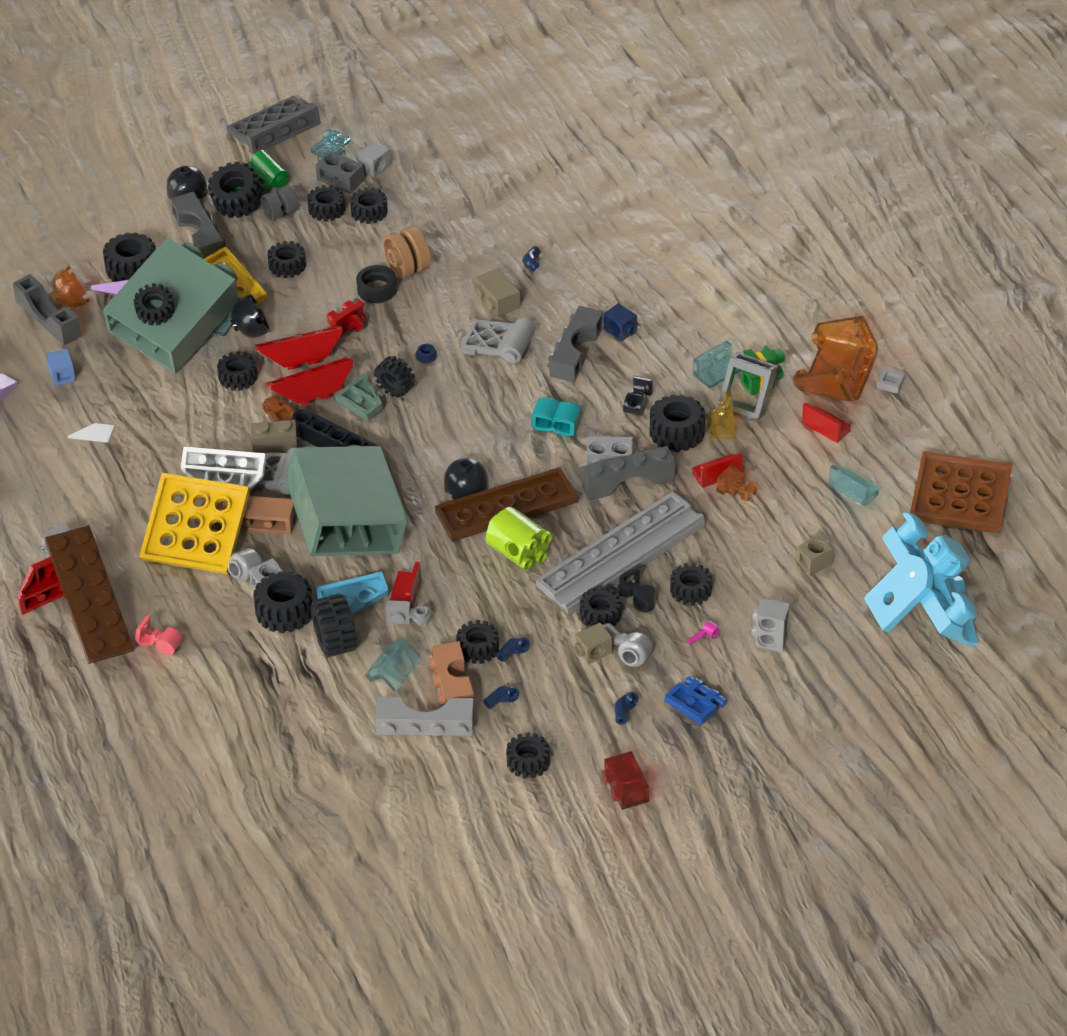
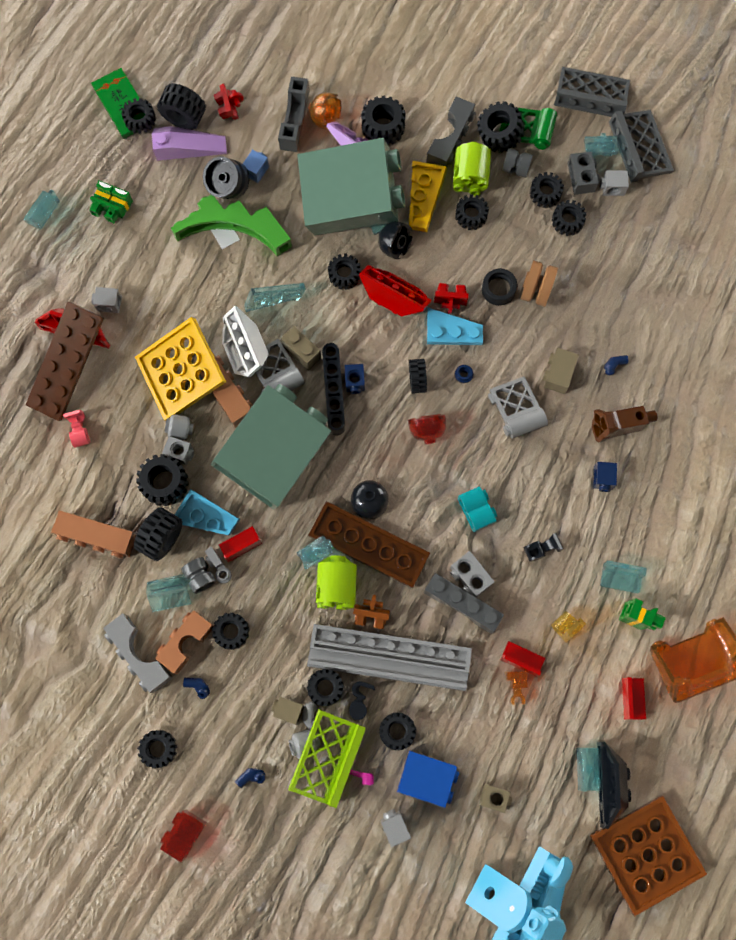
camera: 50 degrees right, 30 degrees up
black tyre [134,283,175,326] -> none
black cylinder [167,166,208,200] -> none
dark orange plate [262,396,294,421] -> none
red wedge [265,357,354,406] -> none
sand green wing [335,373,383,421] -> none
dark blue arm [496,637,530,662] -> none
dark grey arch [547,306,603,383] -> none
black tyre [650,394,705,452] -> none
blue plate [664,676,727,725] -> none
window [717,352,778,421] -> none
light grey plate [877,368,905,394] -> none
none -> nougat brick [51,510,136,559]
none -> bright green arch [171,195,292,256]
none -> dark grey wheel [181,557,217,594]
none -> black wheel [203,156,250,200]
none -> clear light blue wing [244,283,306,312]
none -> lime fence [288,710,366,808]
none -> clear light blue hips [296,536,334,570]
none -> dark blue brick [345,364,365,394]
none -> dark orange hips [353,595,390,629]
none -> blue panel [397,751,459,808]
none -> clear red cylinder [408,414,446,444]
none -> medium azure wing [427,308,483,345]
none -> lime cylinder [453,142,491,196]
none -> reddish brown piece [592,406,658,443]
none -> black wedge [597,742,631,829]
none -> dark grey fence [609,110,674,183]

